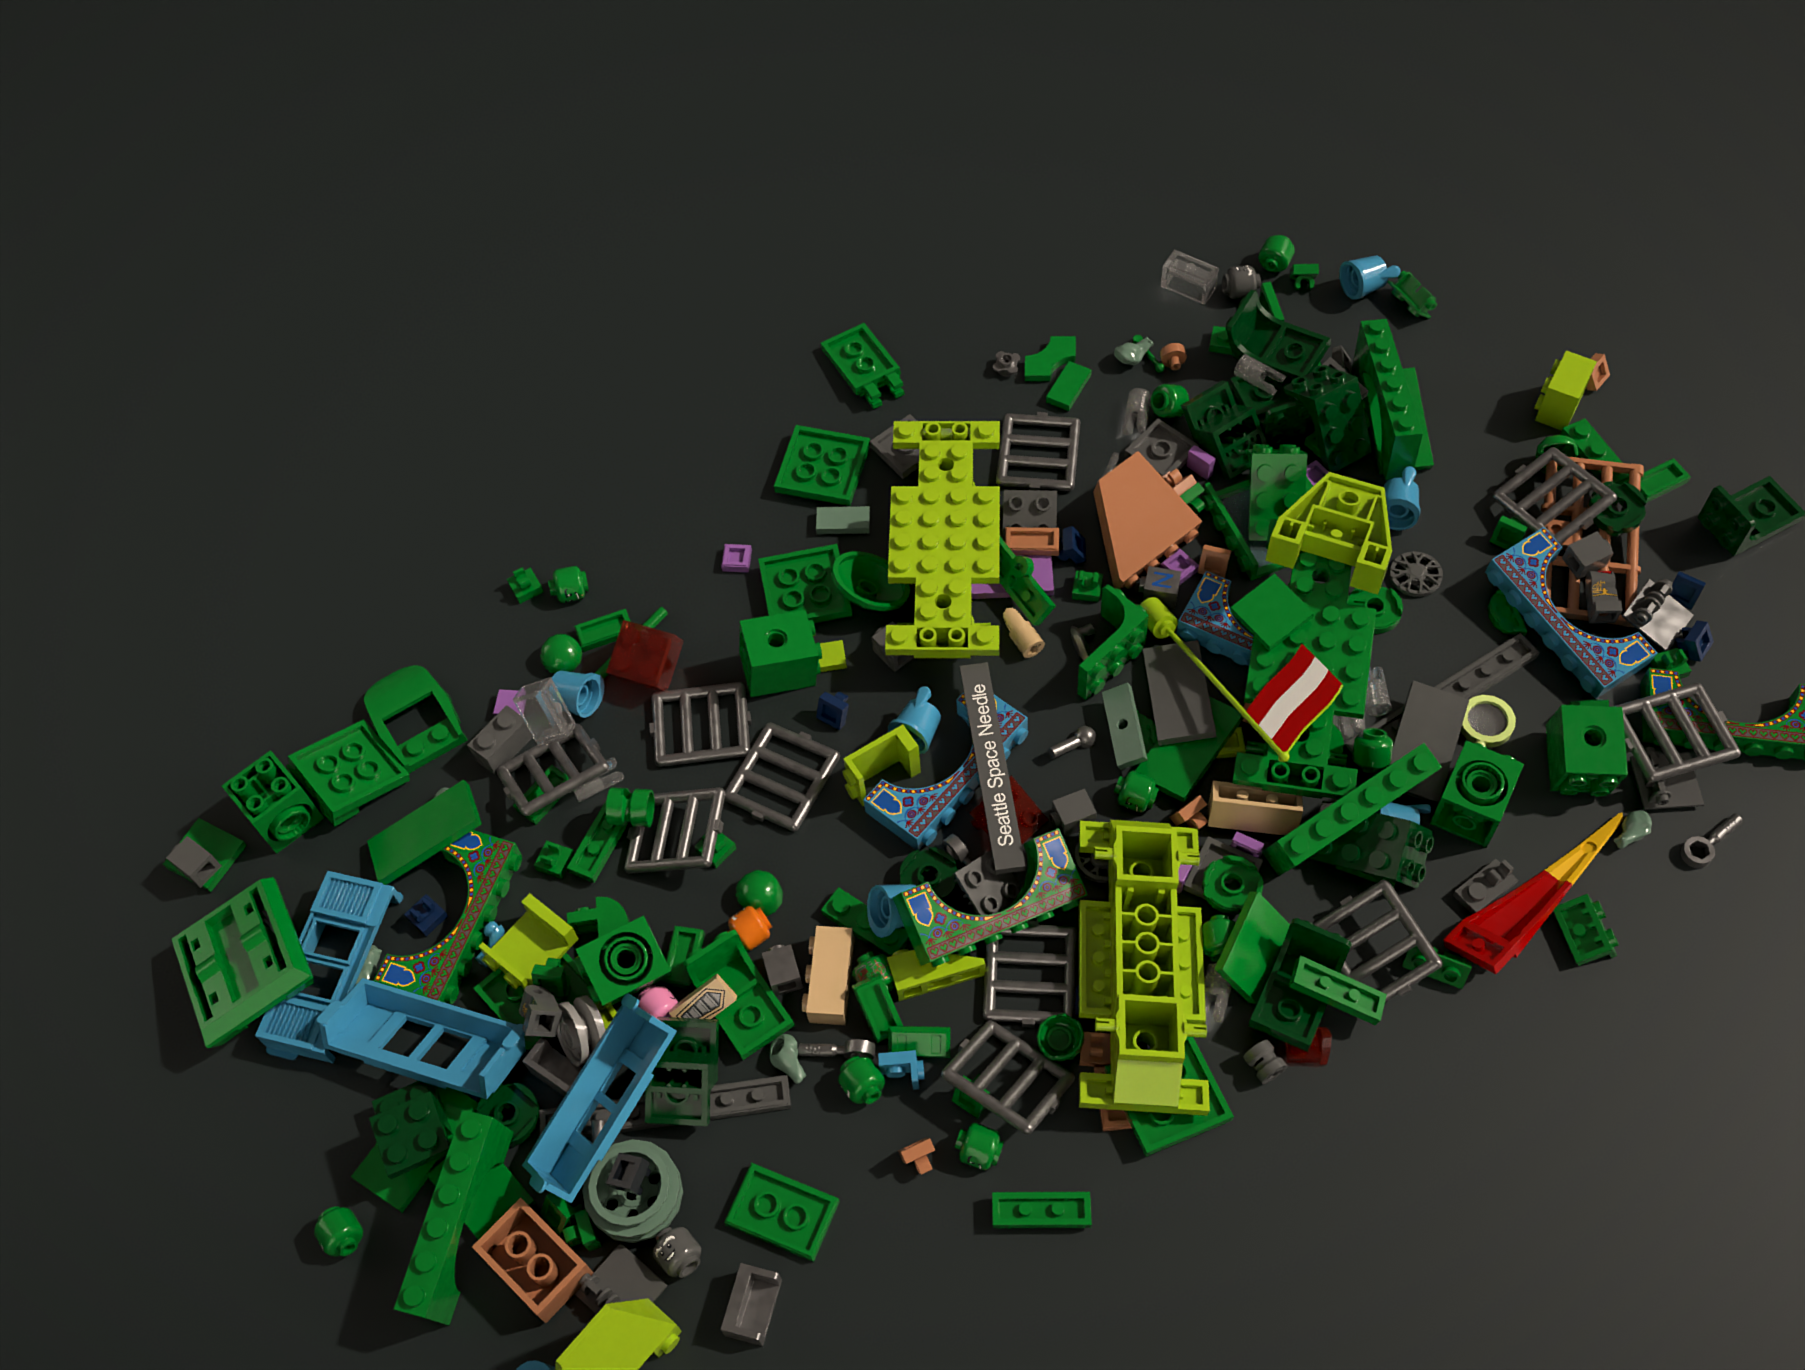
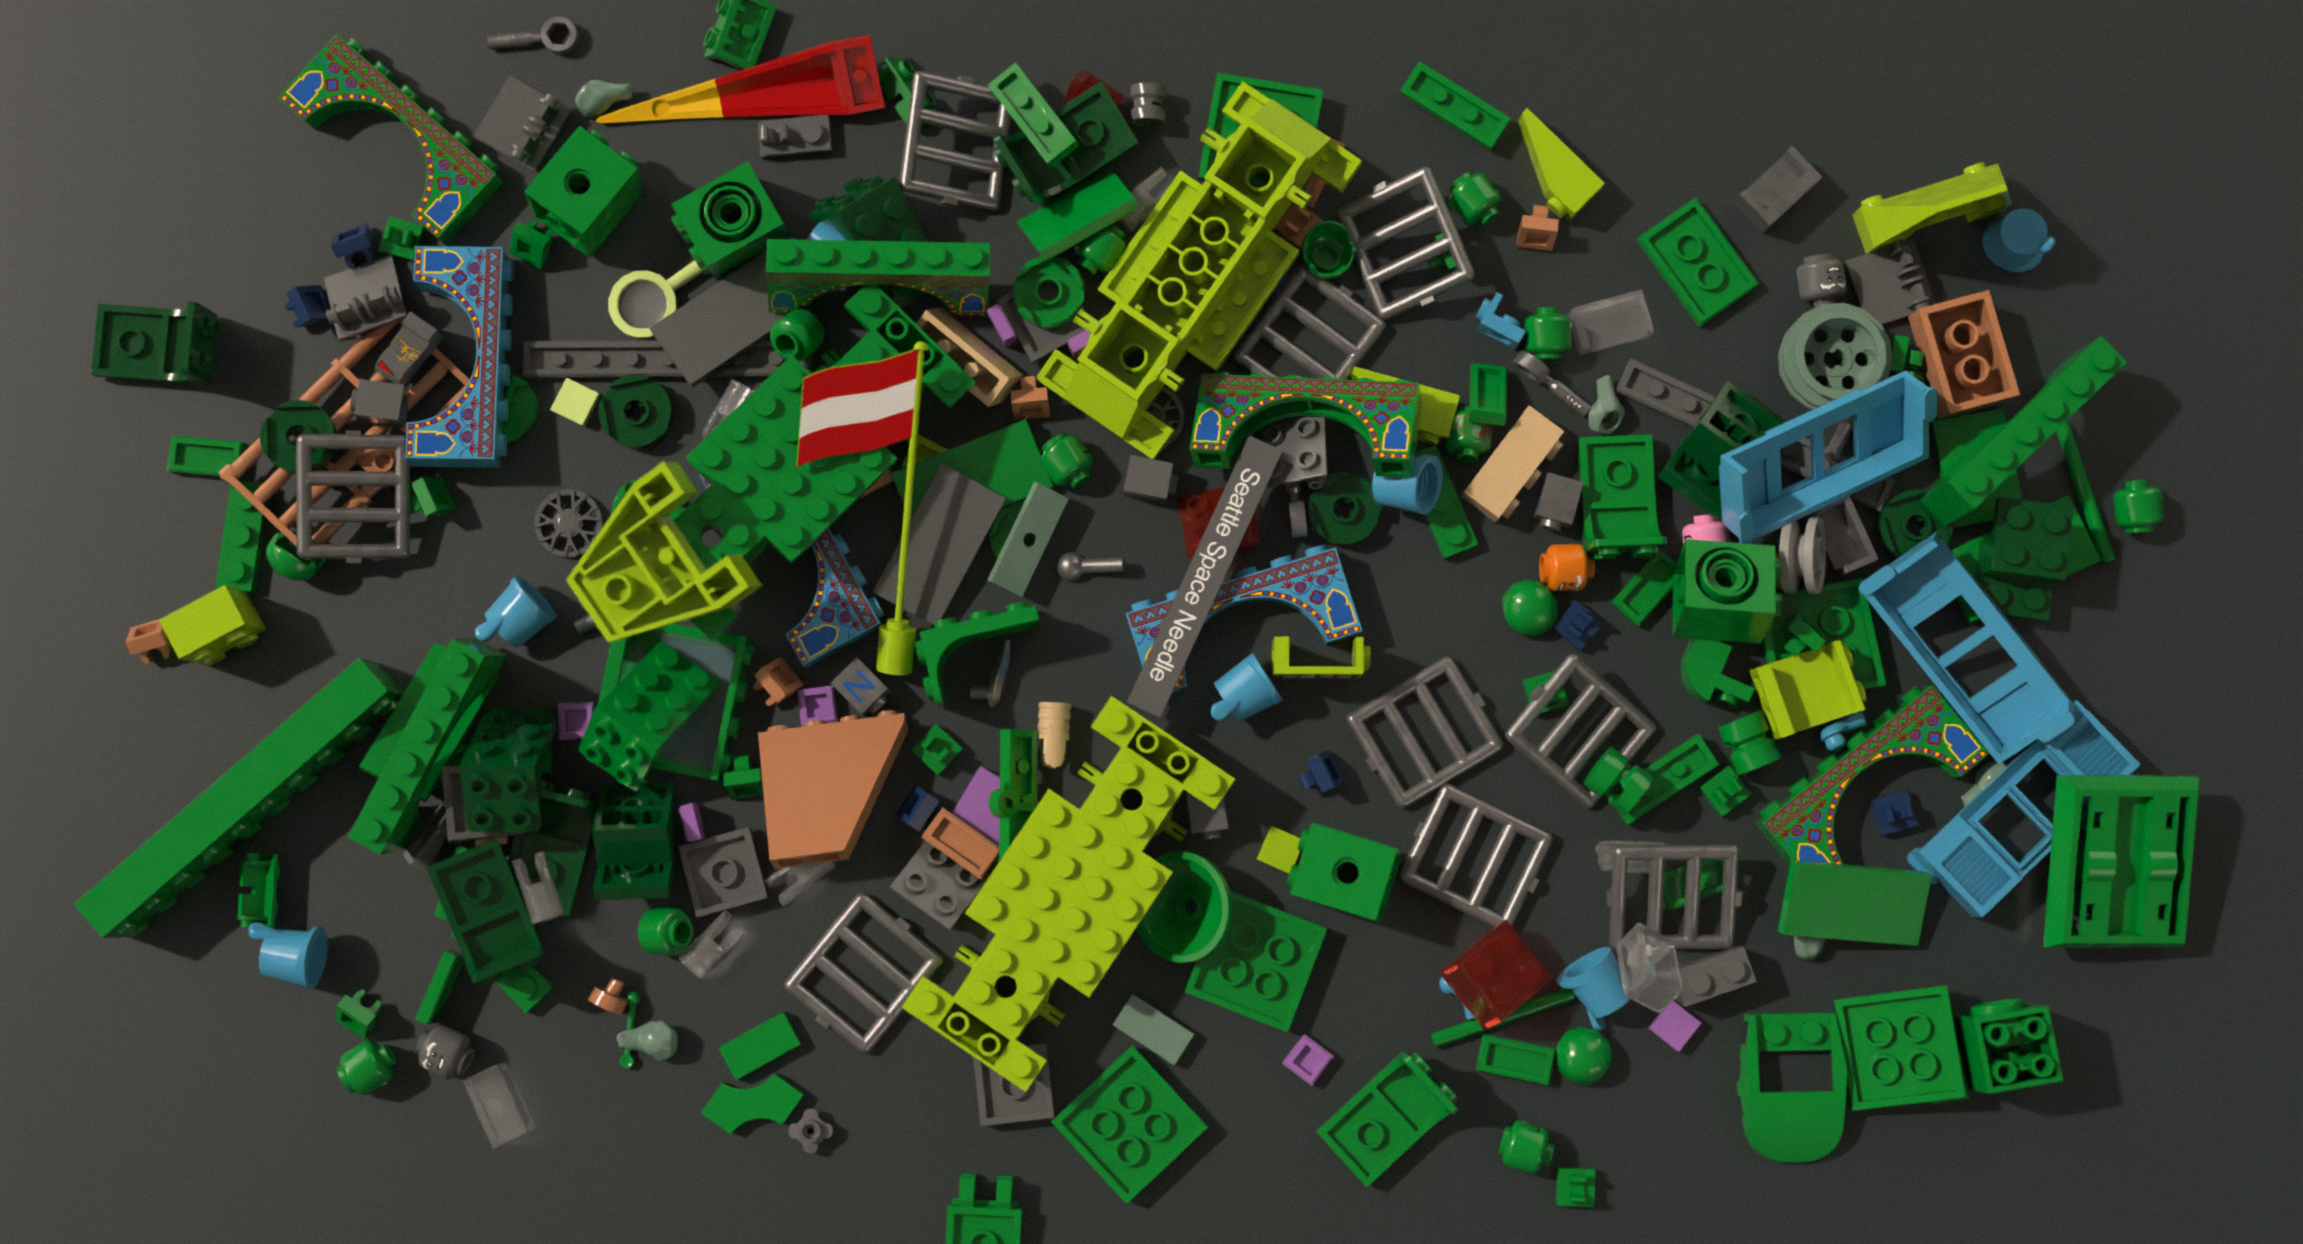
camera: 150 degrees left, 25 degrees up
green tile [163,818,247,892] -> none
dark grey brick [166,836,222,888] -> none
dark grey leg [519,985,562,1037] -> none
black tile [606,1153,651,1196] -> none
tile [669,974,737,1019] -> none
green tile [888,1026,951,1058] -> none
nougat tile [1162,468,1197,496] -> none
green tile [1230,573,1314,651] -> none
flat silver bar [1613,683,1741,782] -> none
none -> green brick [74,658,404,938]
none -> yellowish green tile [550,378,601,427]
none -> dark green plate [599,375,673,449]
none -> green bracket [1316,1051,1458,1187]
none -> lime slope [1518,108,1605,221]
none -> dark blue tile [1551,600,1604,651]
none -> clear panel [1567,289,1654,356]
none -> green wheel [1718,710,1782,775]
none -> green bar [2056,422,2115,564]

